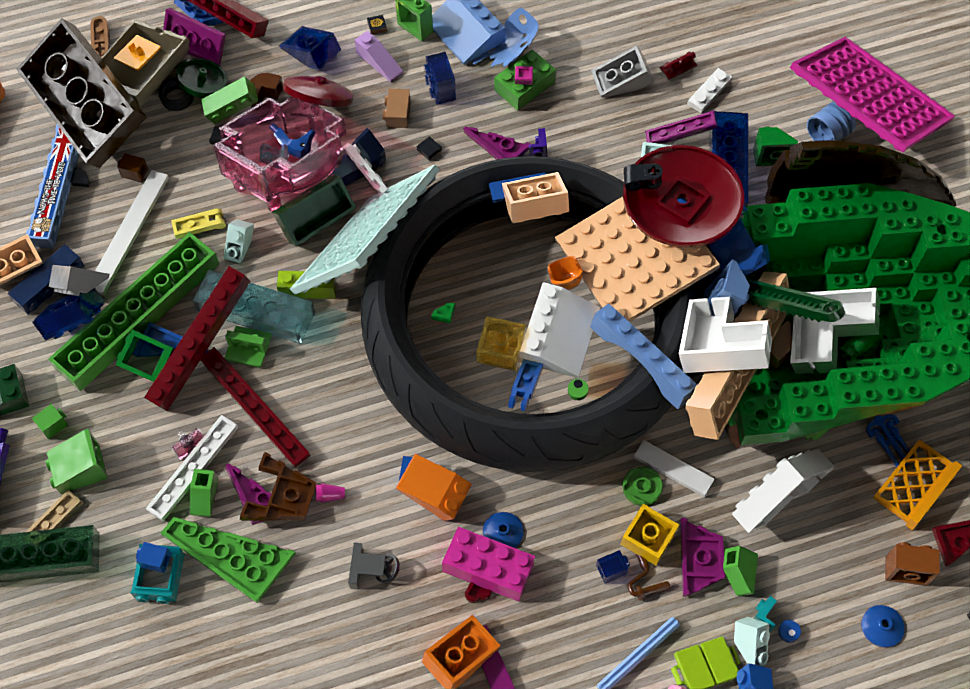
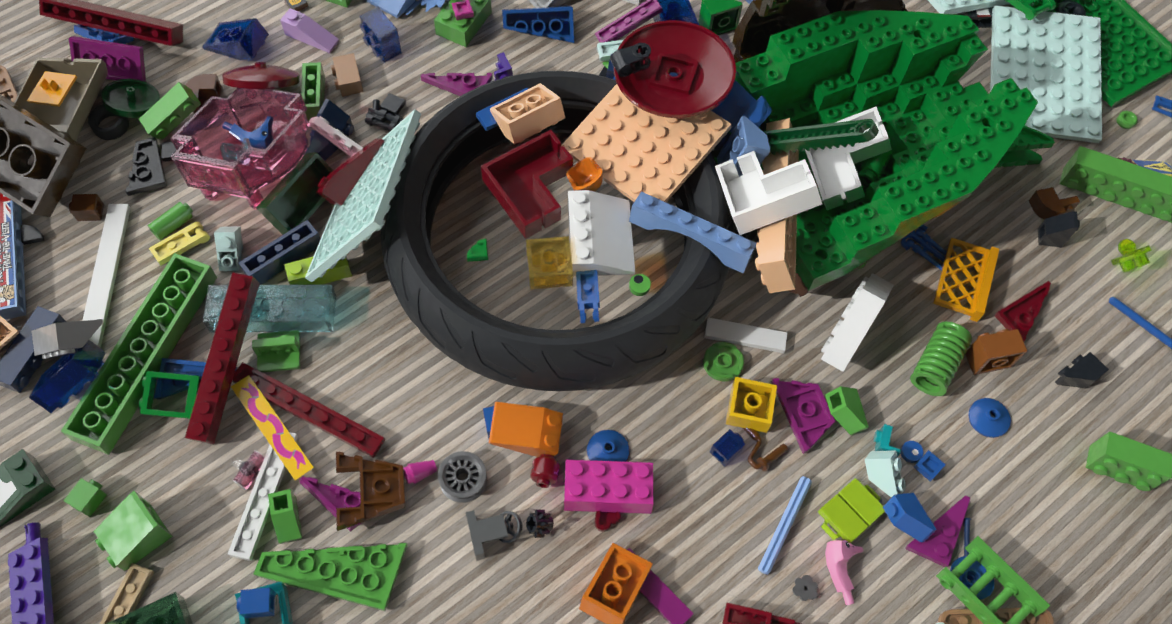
camera: 25 degrees left, 0 degrees up
none -> black wing [126,137,167,196]
none -> bright green brick [147,202,193,241]
none -> yellow sticker [231,375,314,480]
none -> dark blue brick [239,220,321,286]
none -> bright green brick [300,62,325,121]
none -> dark red wedge [317,139,384,206]
none -> black piece [365,99,403,133]
none -> flat silver wheel [438,451,487,503]
none -> dark red piece [481,130,573,239]
none -> blue wedge [502,6,574,43]
none -> black gear [526,509,554,538]
none -> dark red head [530,454,560,488]
none -> bright green piece [910,321,972,396]
none -> blue plate [914,450,946,481]

